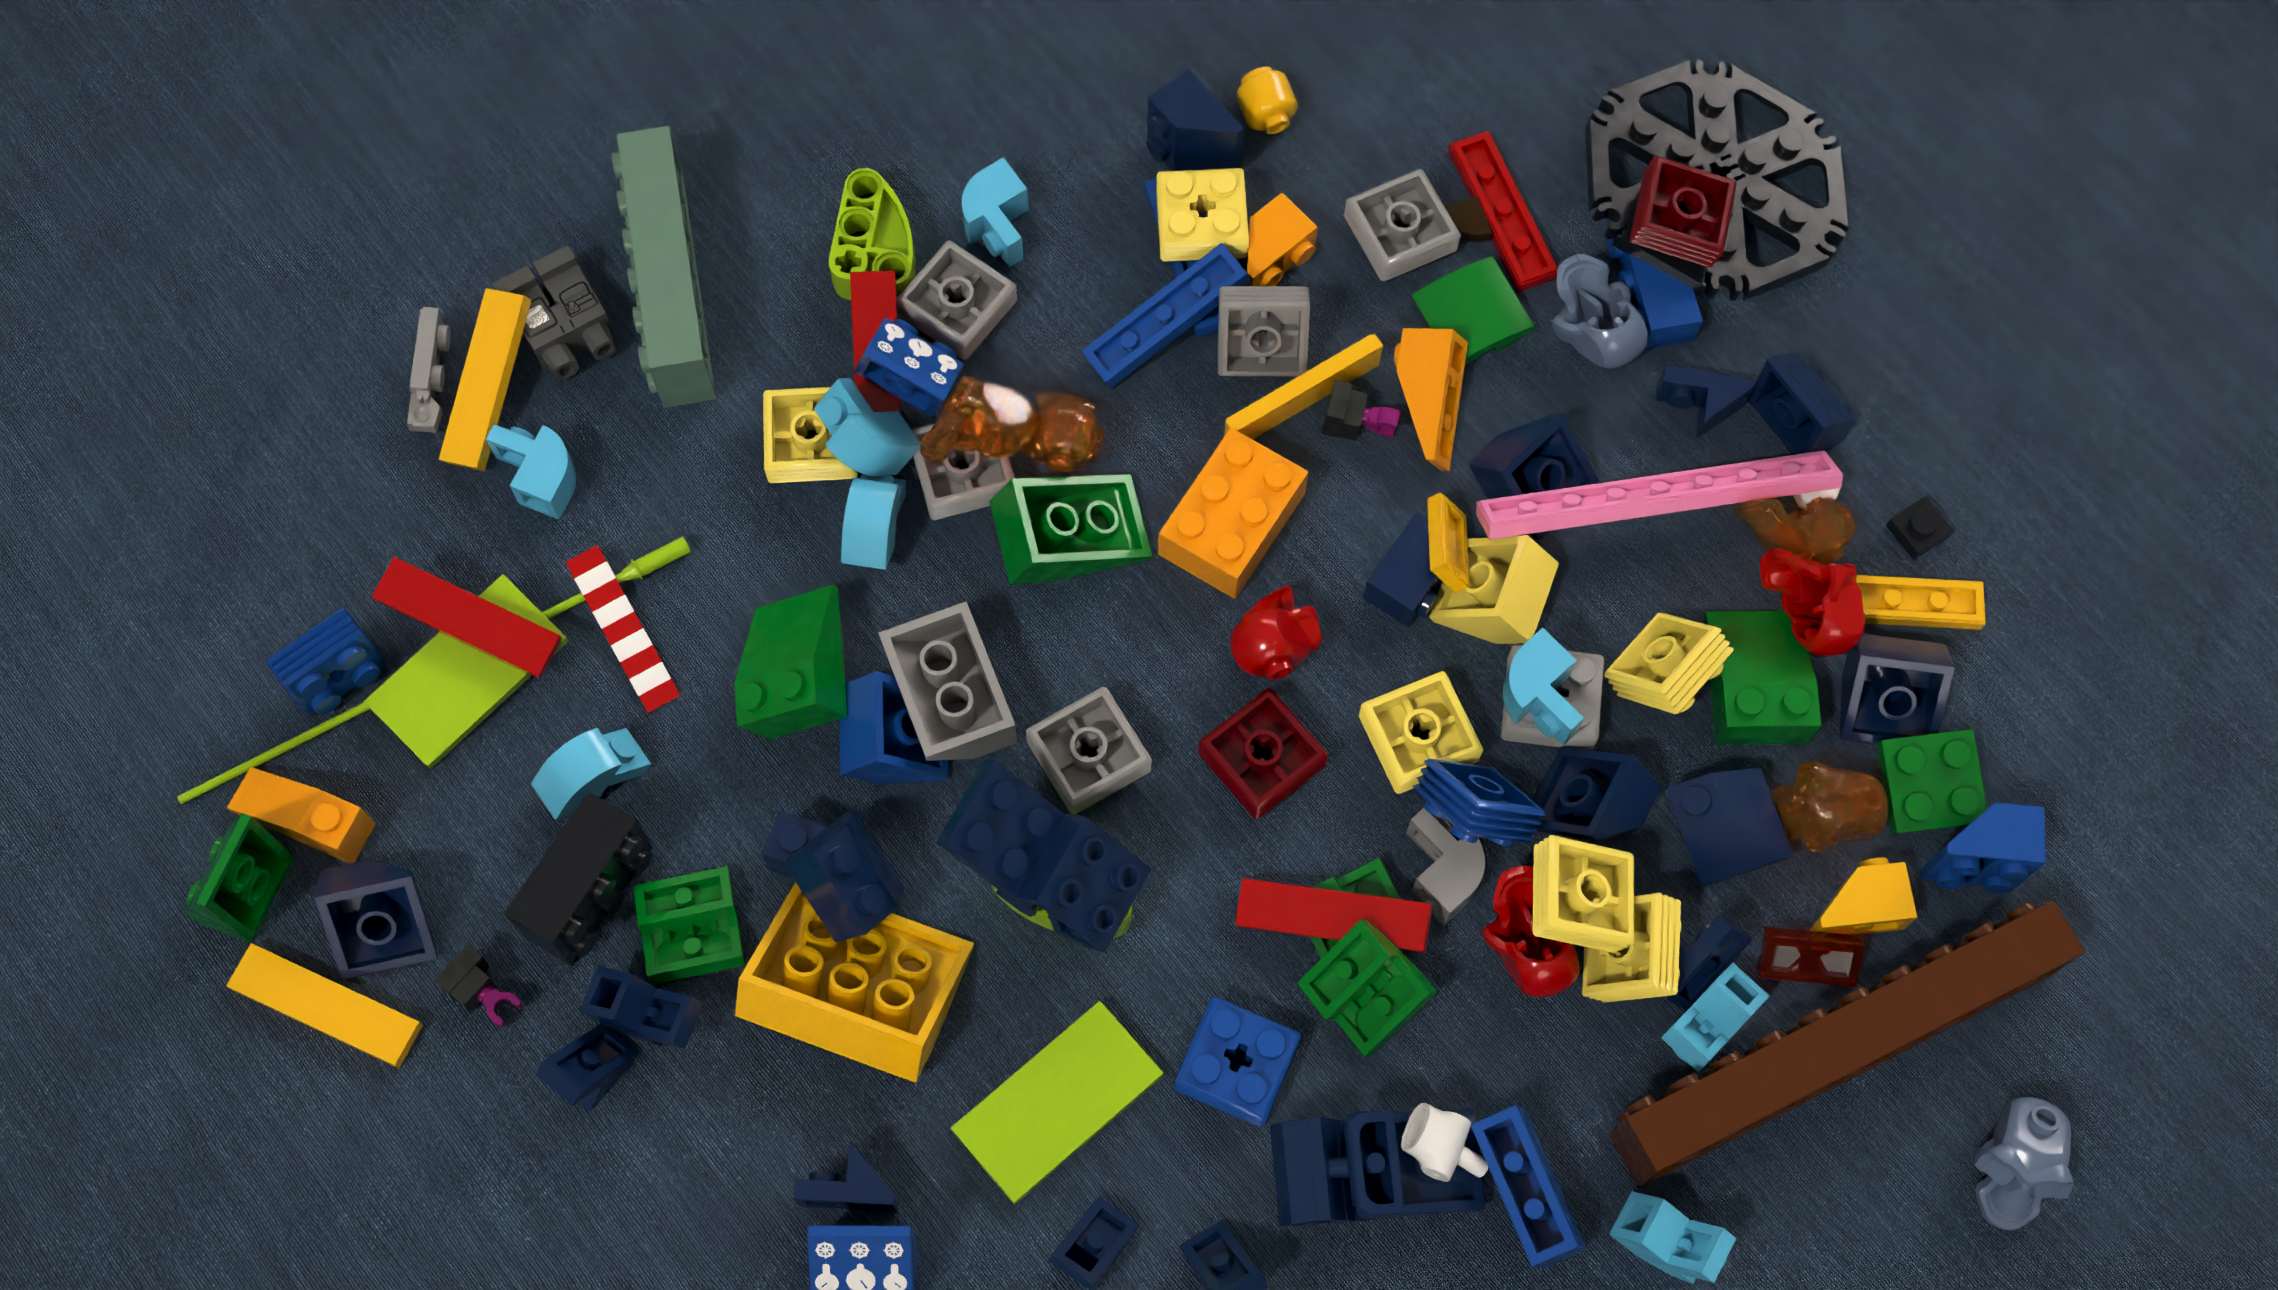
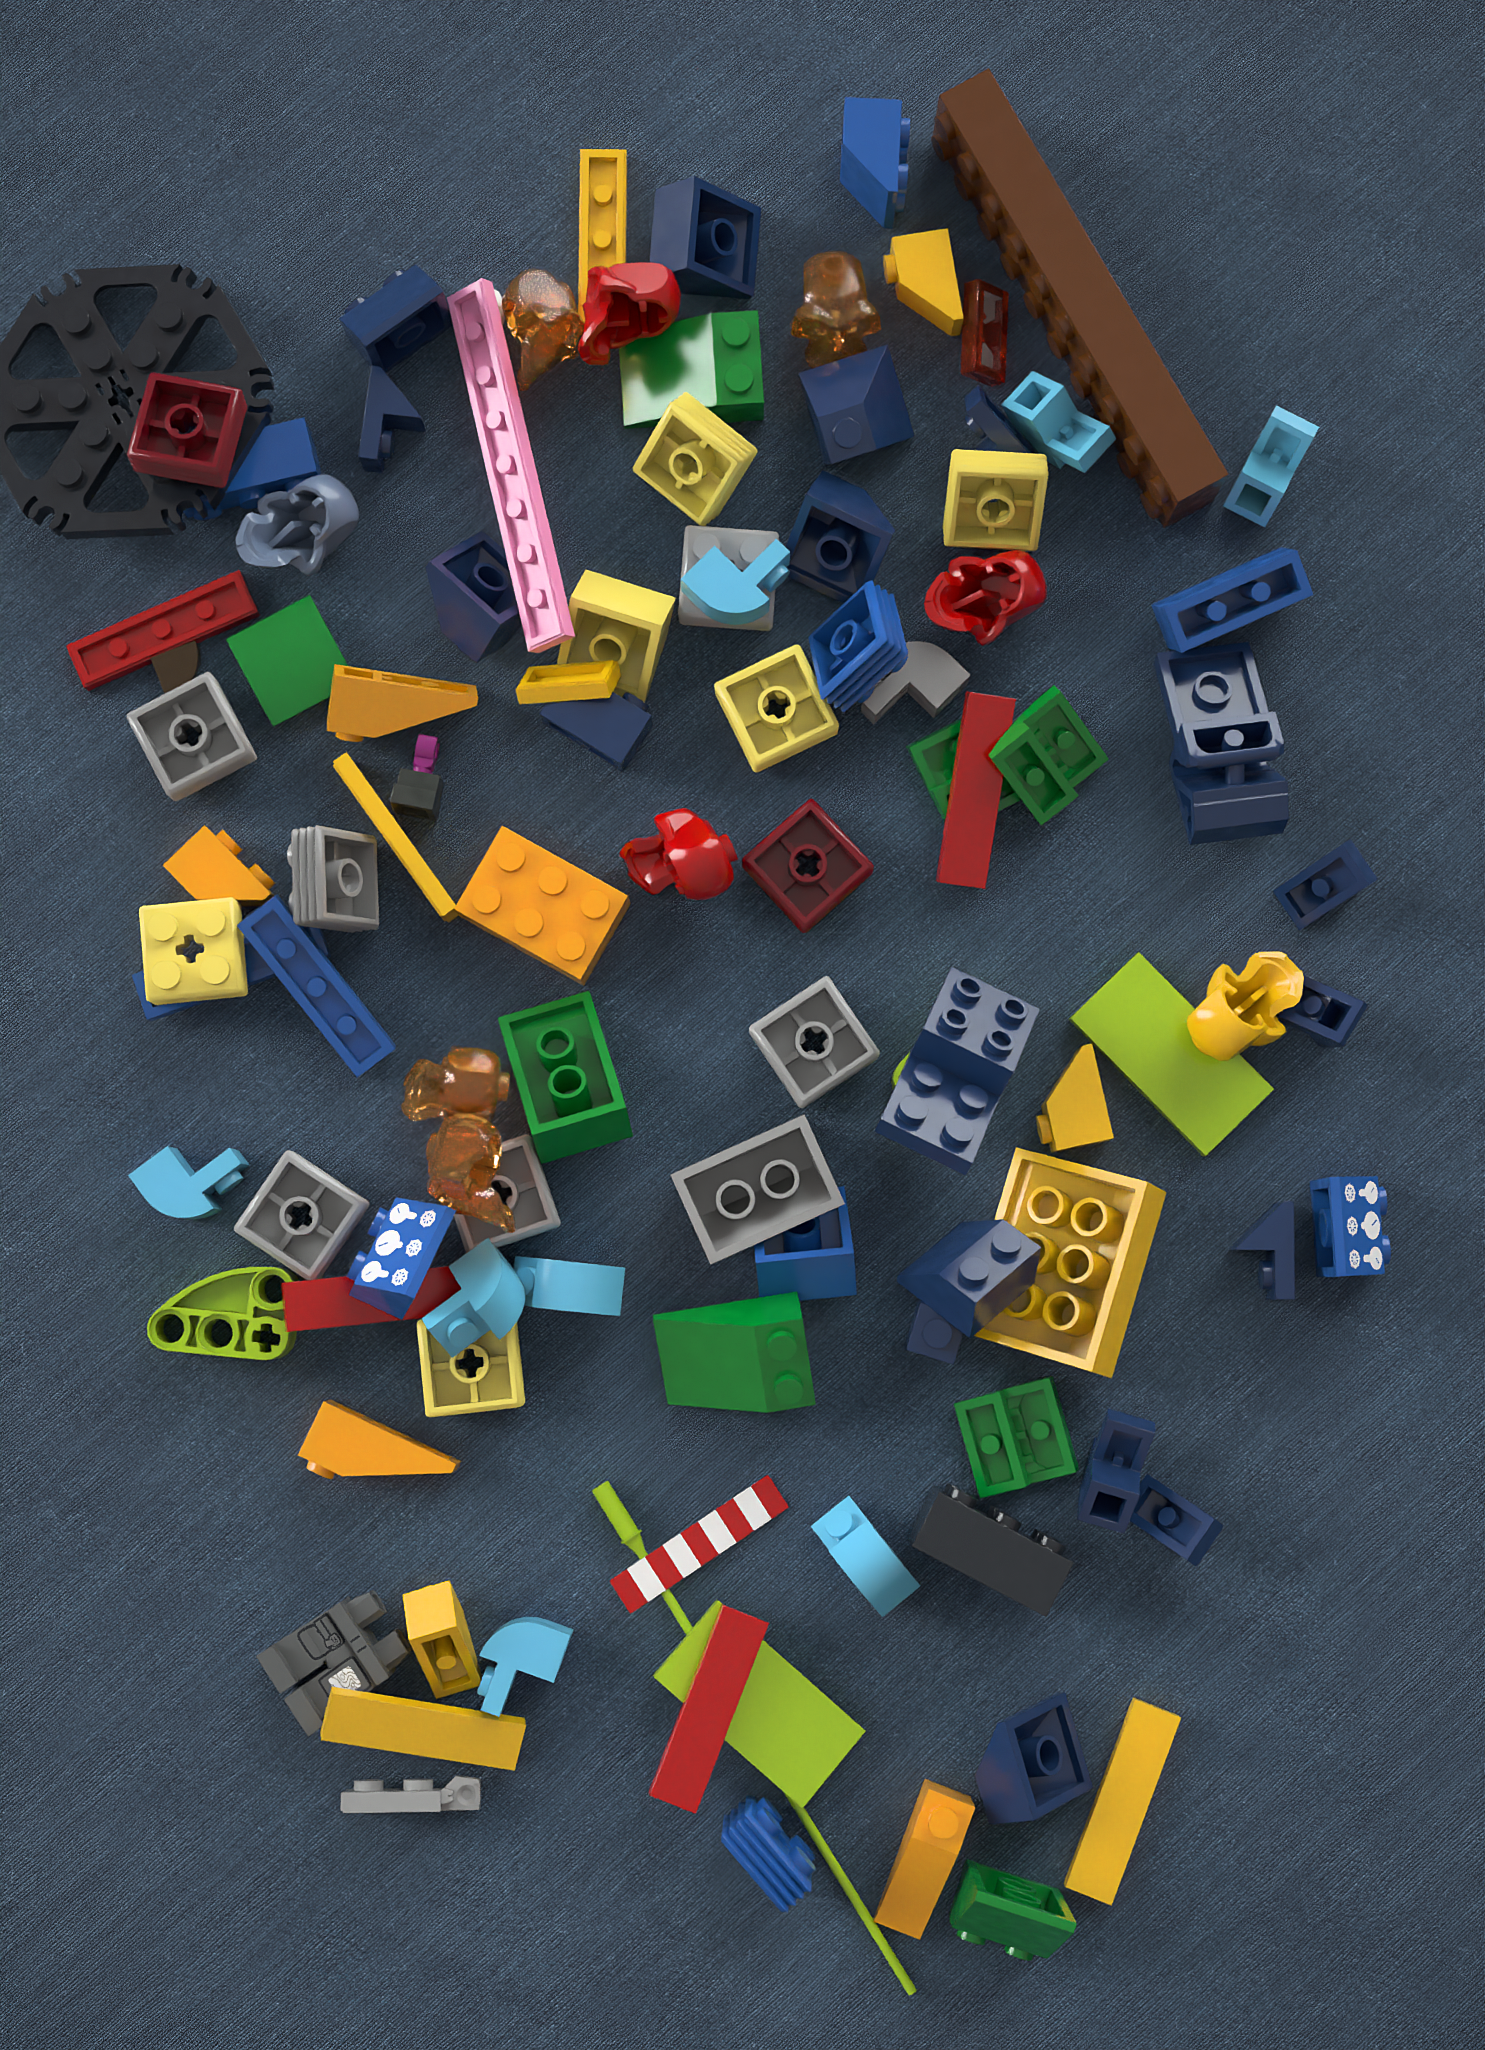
camera: 90 degrees left, 15 degrees up
pearl dark grey piece [434,945,523,1028] -> none
sand green brick [611,126,716,408] -> none
dark blue slope [1146,69,1244,171] -> none
blue brick [1175,997,1301,1127] -> none
yellow head [1236,66,1298,134] -> none
white piece [1401,1103,1489,1182] -> none
light yellow brick [1532,835,1634,953] -> none
green plate [1876,729,1987,835] -> none
black plate [1886,496,1954,560] -> none
sand blue head [1973,1097,2074,1231] -> none
none -> light orange slope [298,1399,461,1479]
none -> yellow slope [402,1580,482,1699]
none -> yellow slope [1036,1044,1114,1153]
none -> yellow head [1187,951,1304,1061]

